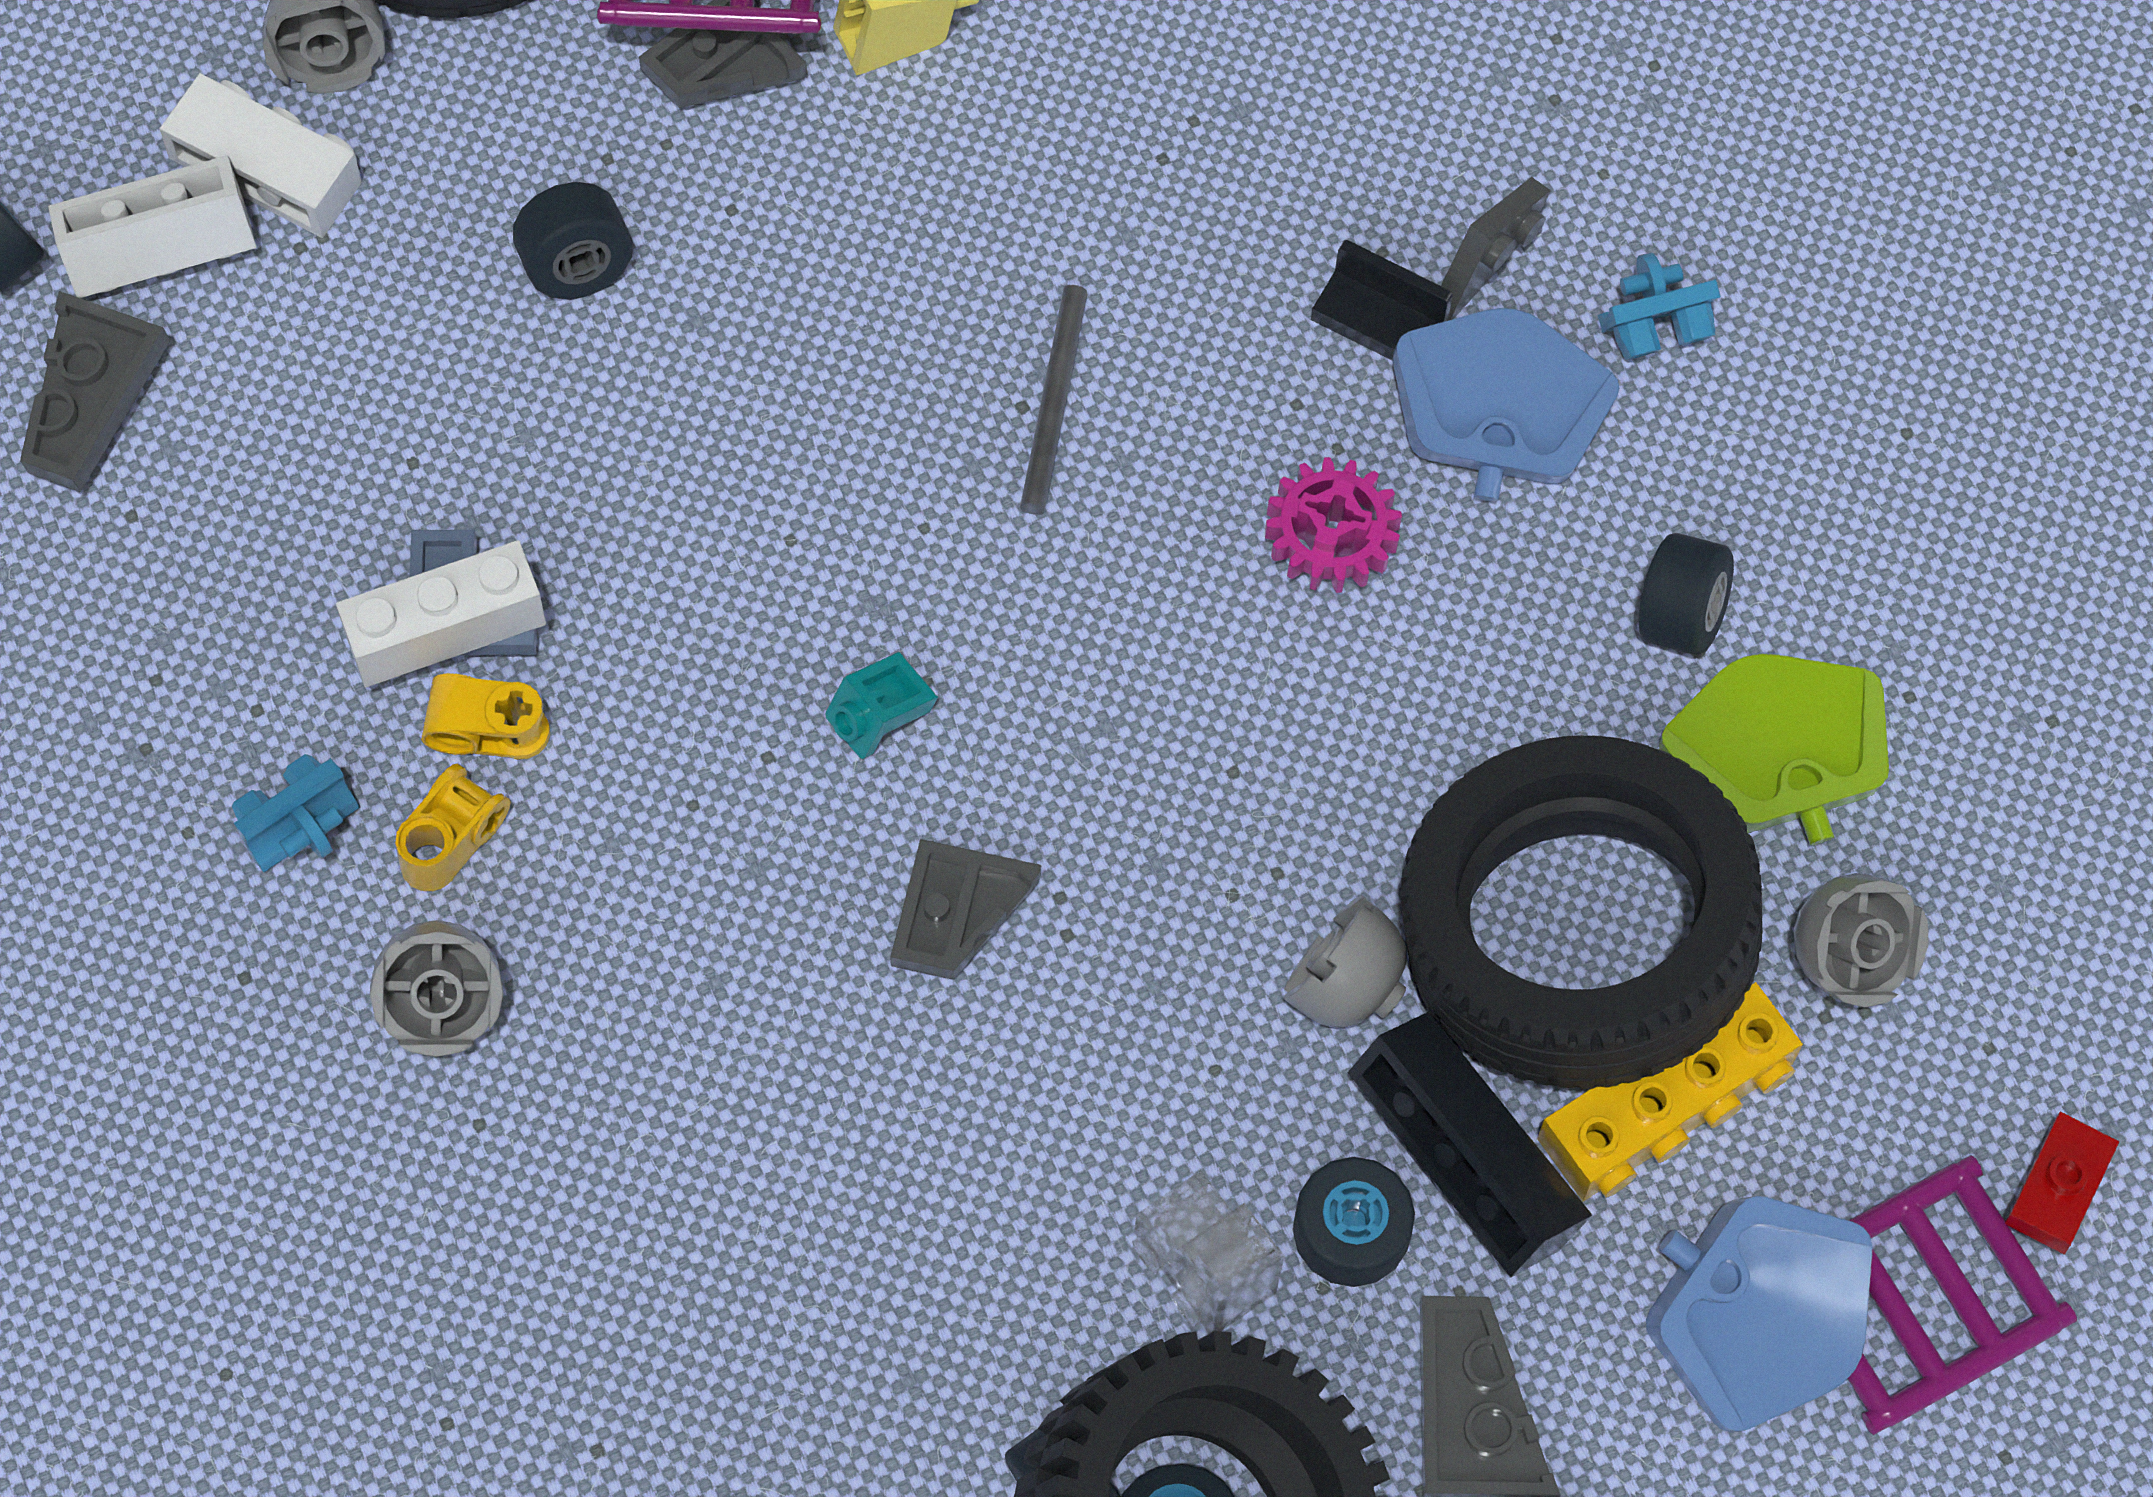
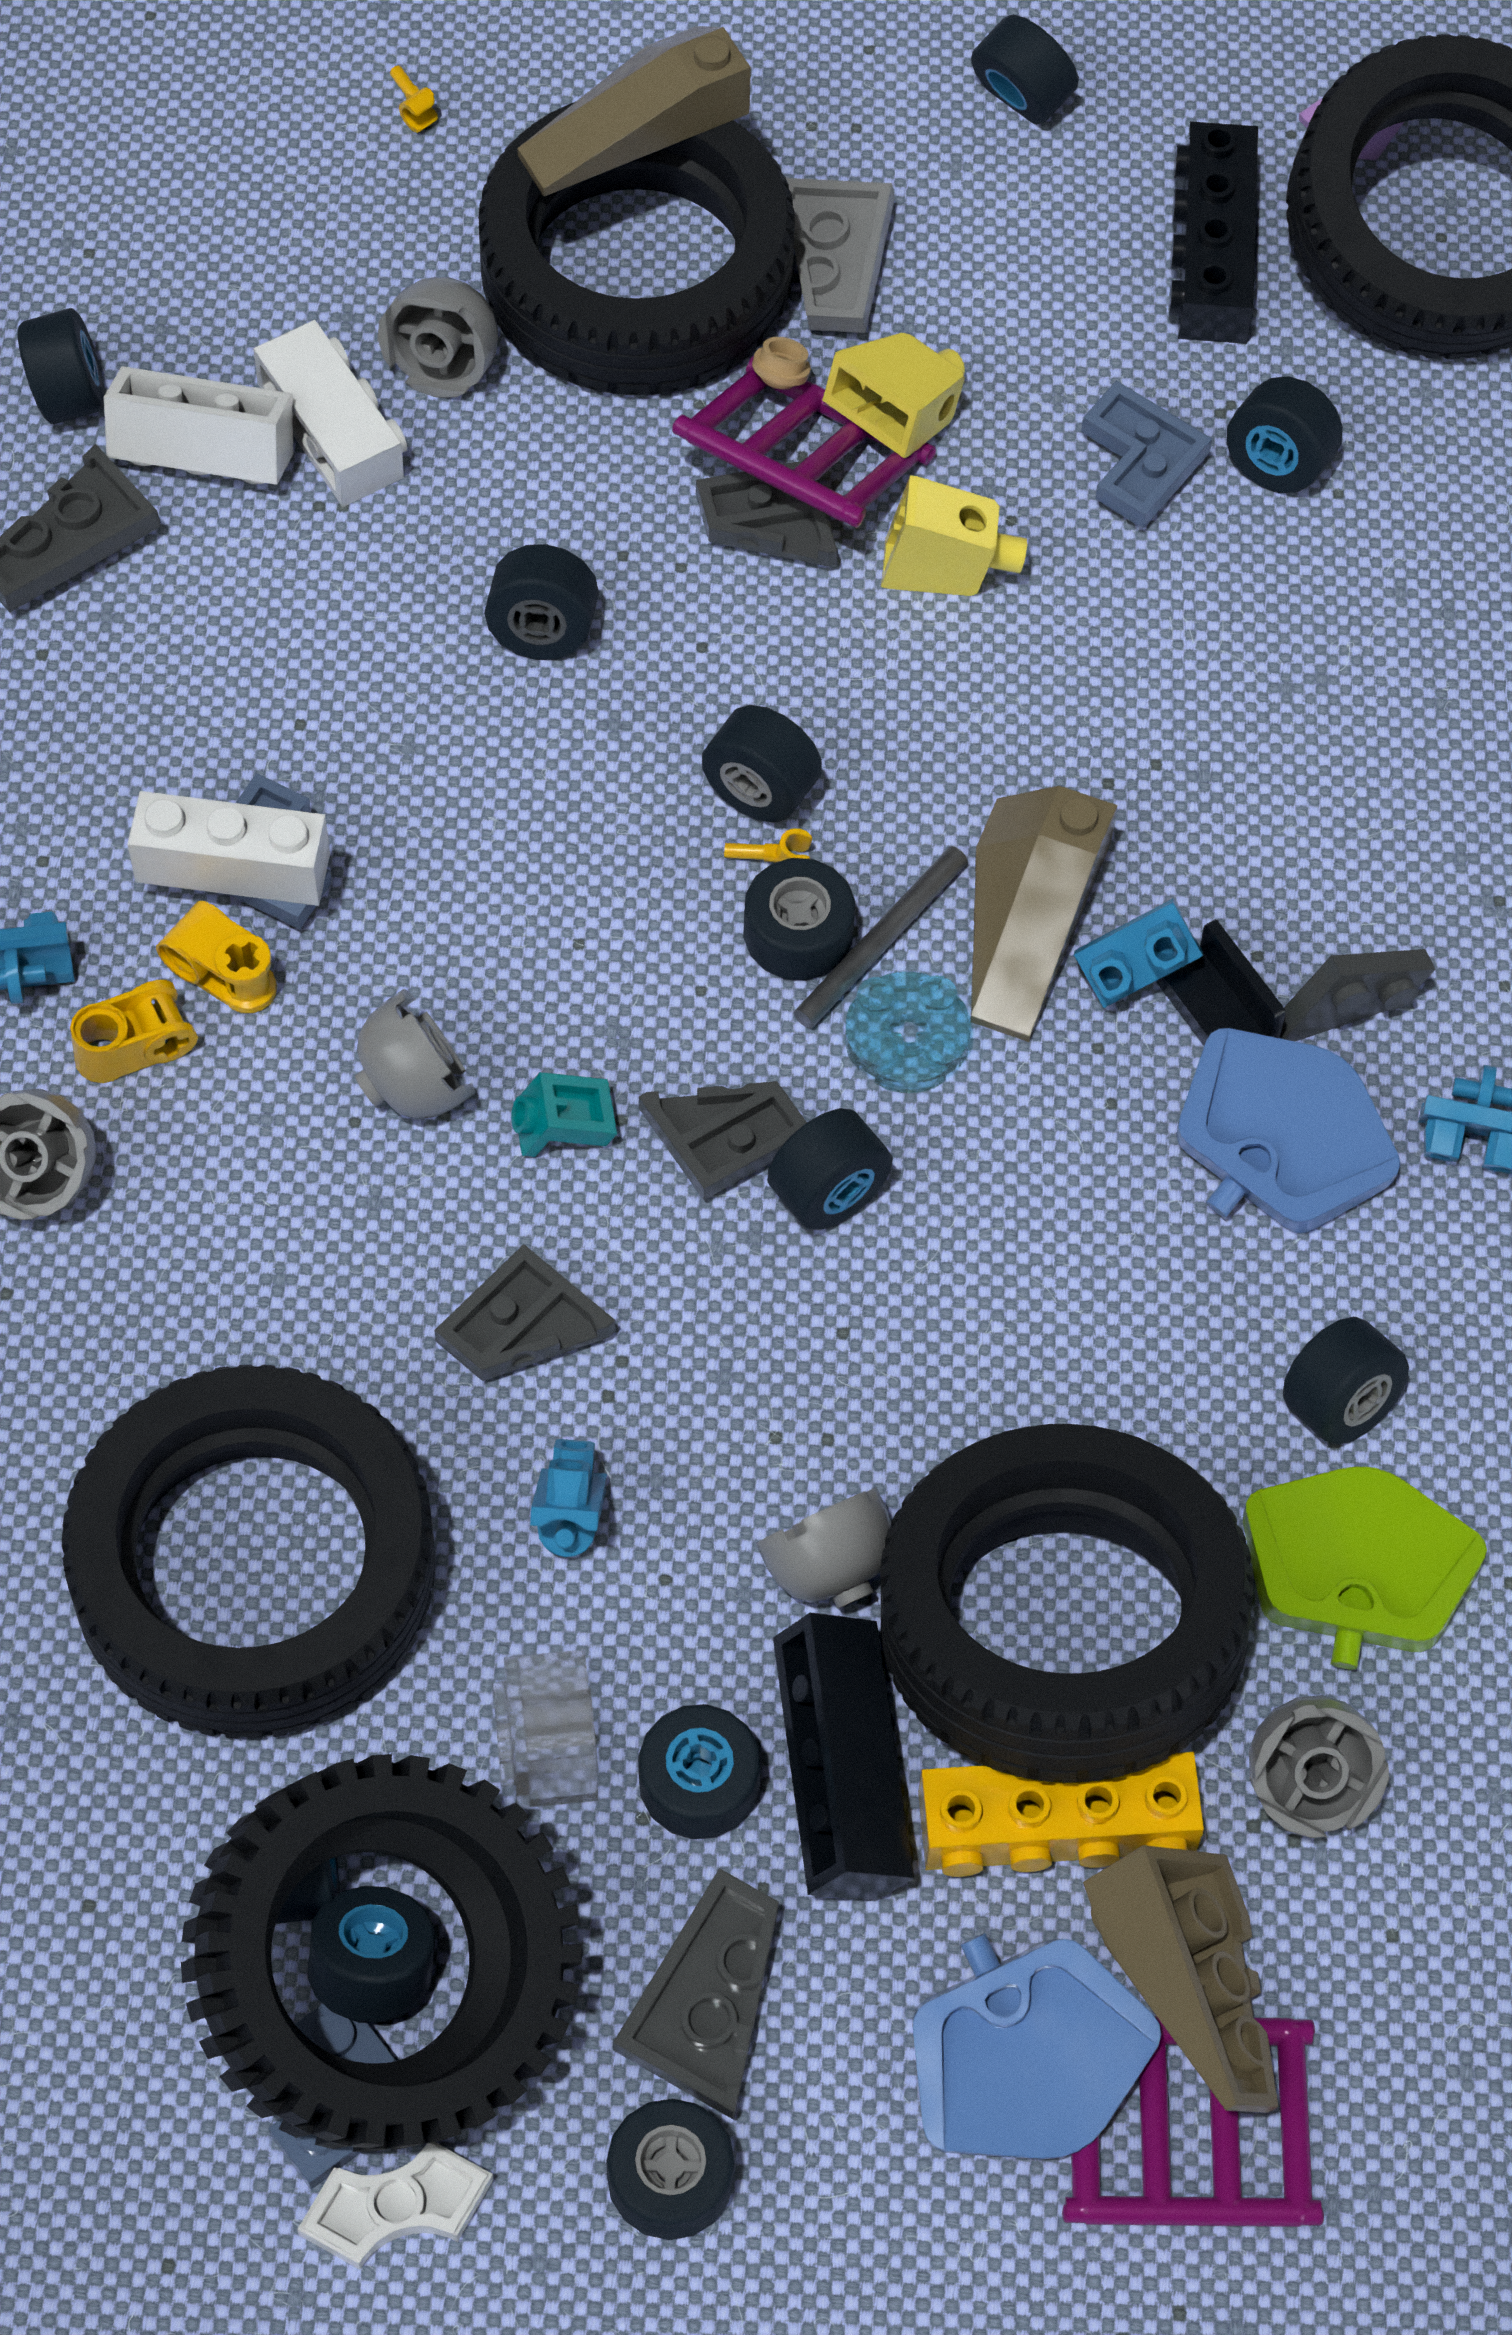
camera: 30 degrees right, 5 degrees down
dark pink gear [1265,457,1402,593] -> none
red plate [2005,1111,2120,1255] -> none
none -> black tyre [62,1364,435,1739]
none -> light grey cylinder [355,989,475,1119]
none -> dark azure hips [530,1439,607,1557]
none -> dark grey wing [639,1081,807,1200]
none -> black wheel [702,705,822,823]
none -> yellow hand [724,828,812,863]
none -> black wheel [743,858,855,980]
none -> black wheel [767,1108,893,1230]
none -> clear light blue plate [845,972,971,1093]
none -> dark tan wedge [970,786,1117,1042]
none -> dark azure hips [1074,898,1203,1008]
none -> dark tan wedge [1083,1845,1279,2113]

